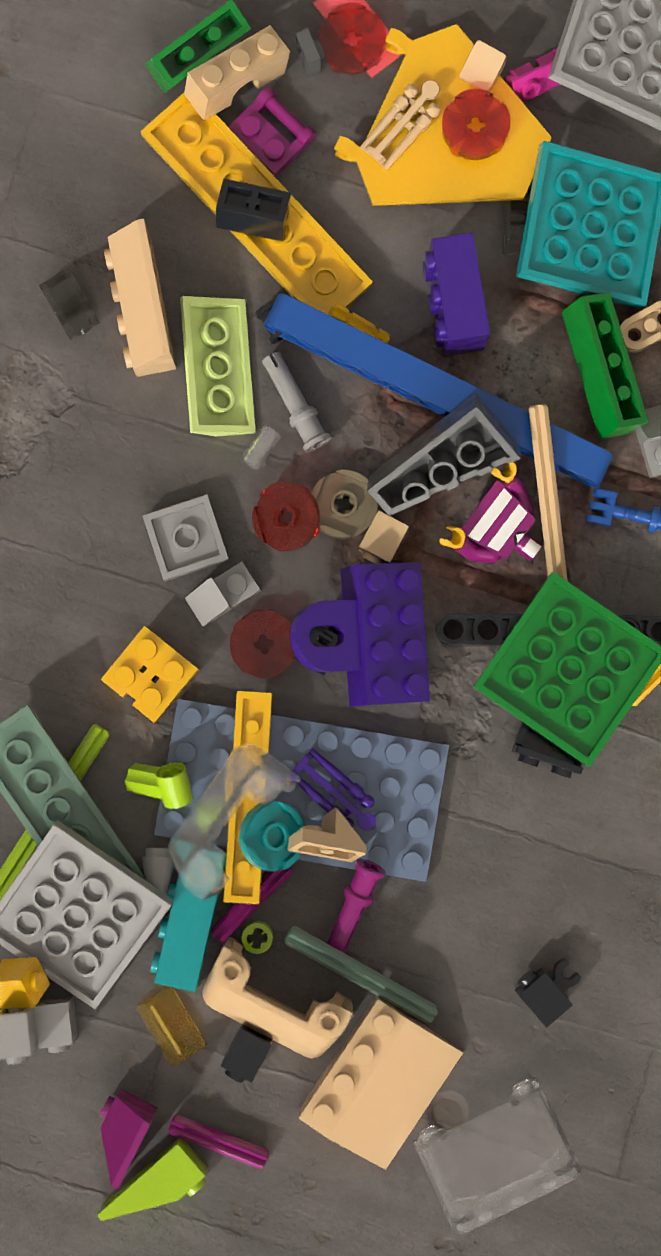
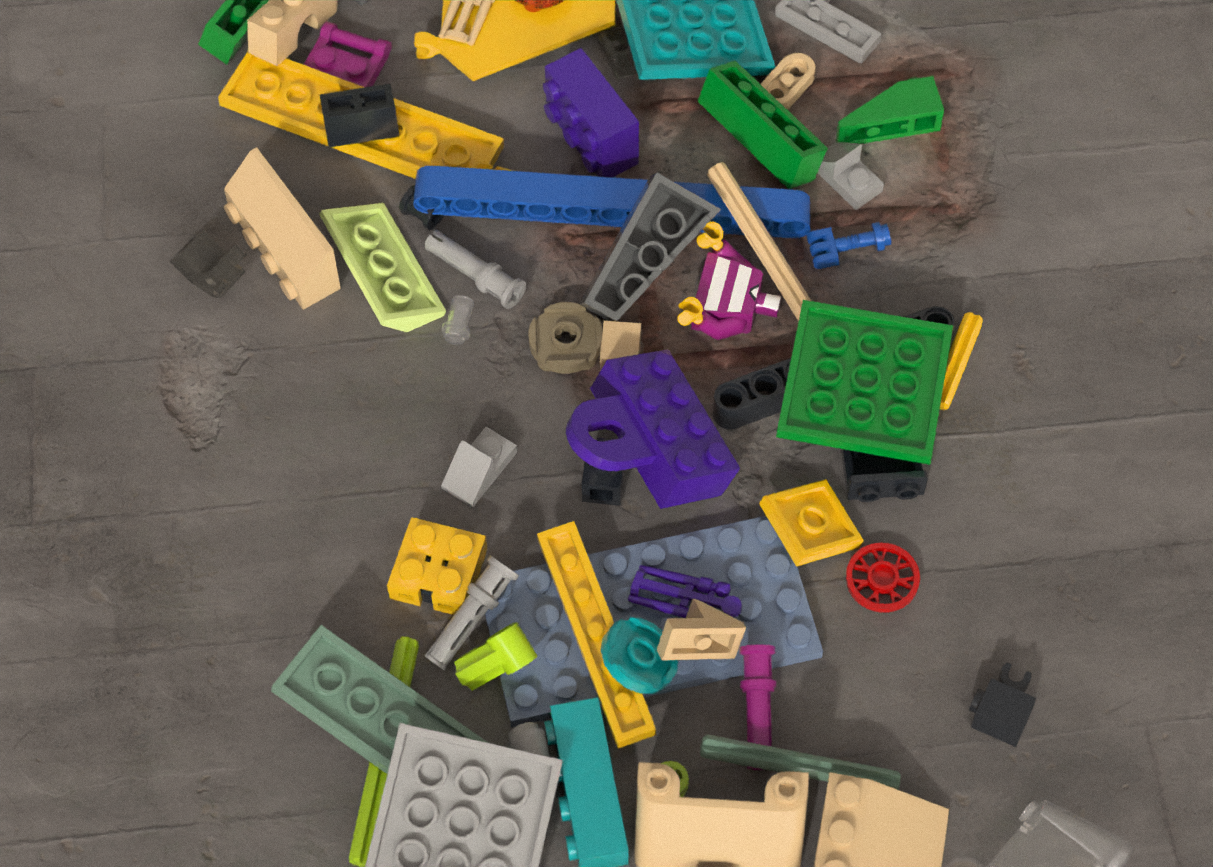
camera: 20 degrees left, 25 degrees down
light grey plate [142,494,229,582] -> none
clear windscreen [169,744,301,901] -> none
magenta axle [210,867,293,943] -> none
clear red plate [230,610,295,679] -> none
clear red plate [252,482,320,551] -> none
none -> light grey pin [424,555,519,670]
none -> yellow tile [759,479,864,566]
none -> red wheel [846,543,920,613]

